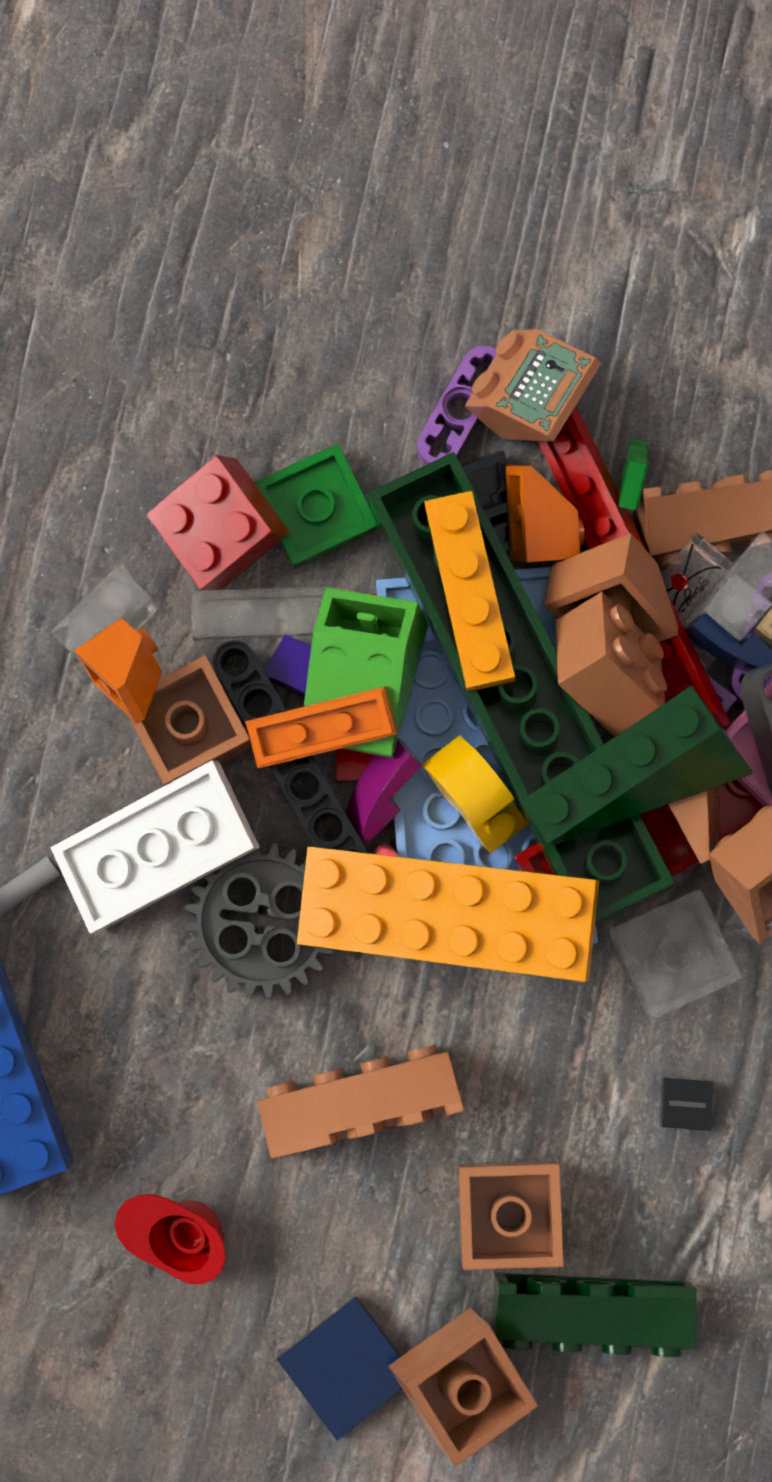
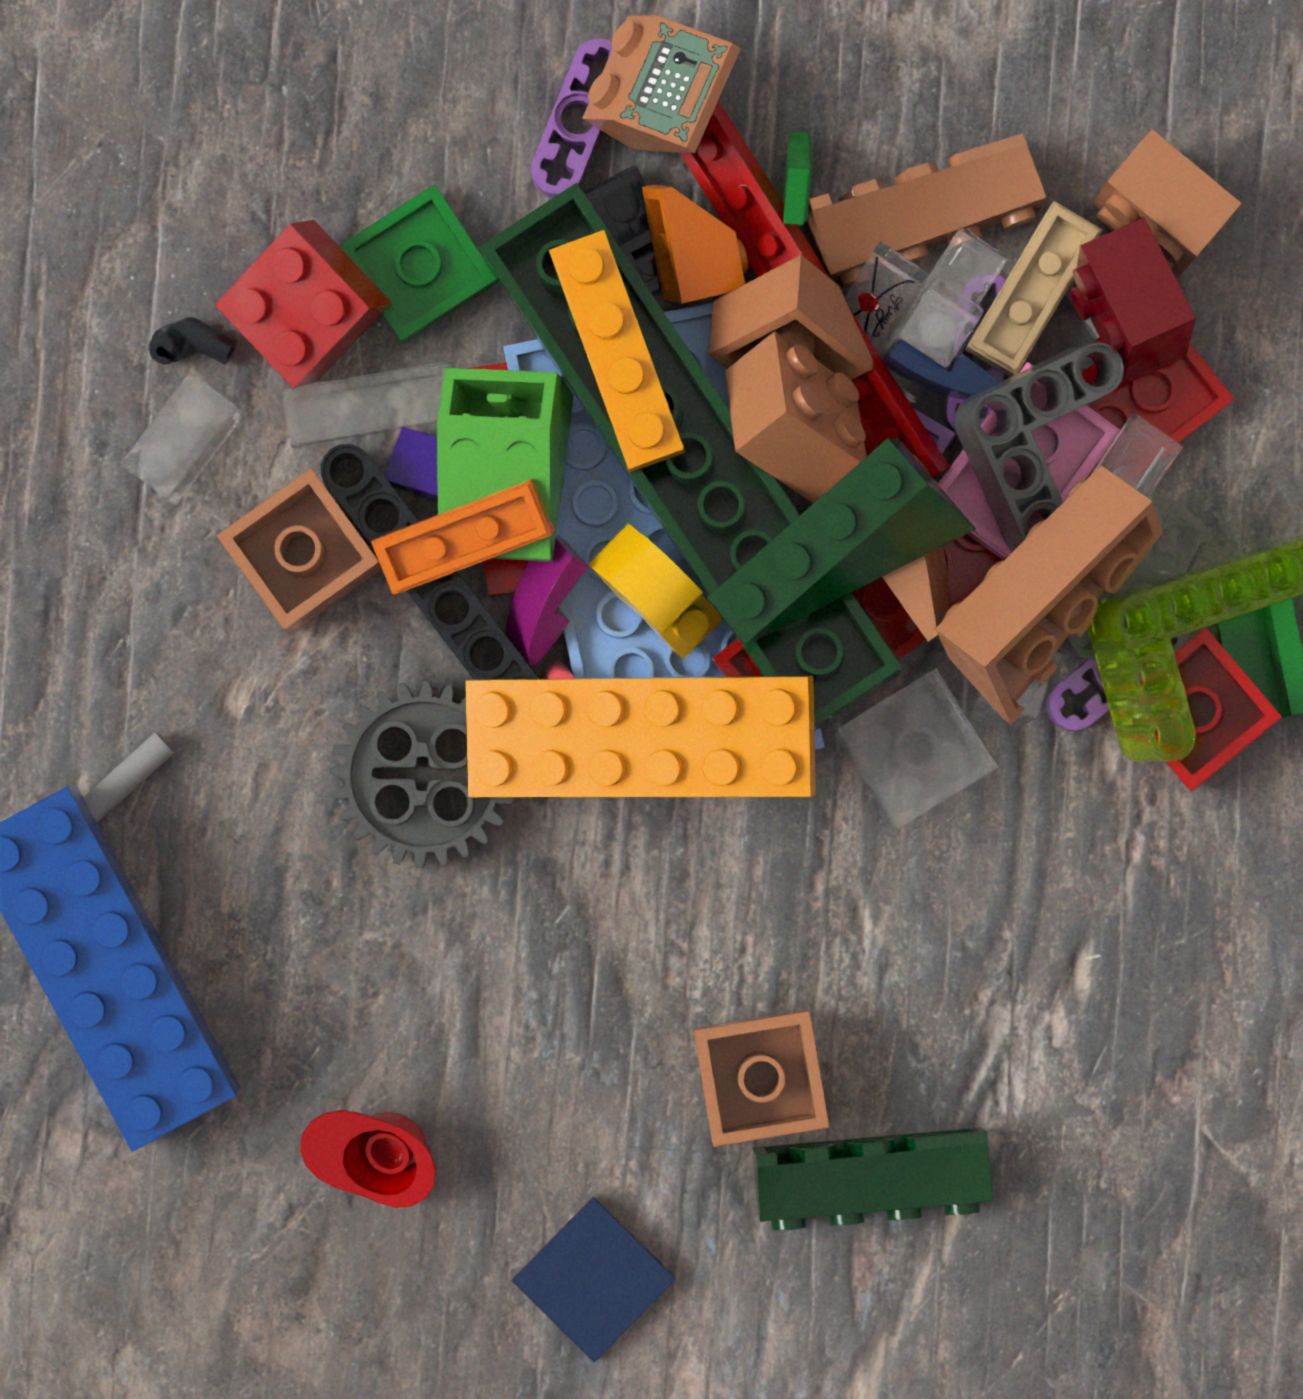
camera: 15 degrees left, 5 degrees up
white plate [50,760,260,934] -> none
orange slope [74,618,162,724] -> none
nougat wedge [257,1044,464,1159] -> none
nougat brick [389,1308,538,1467] -> none
black tile [660,1078,713,1131] -> none
none -> black arm [148,317,238,365]

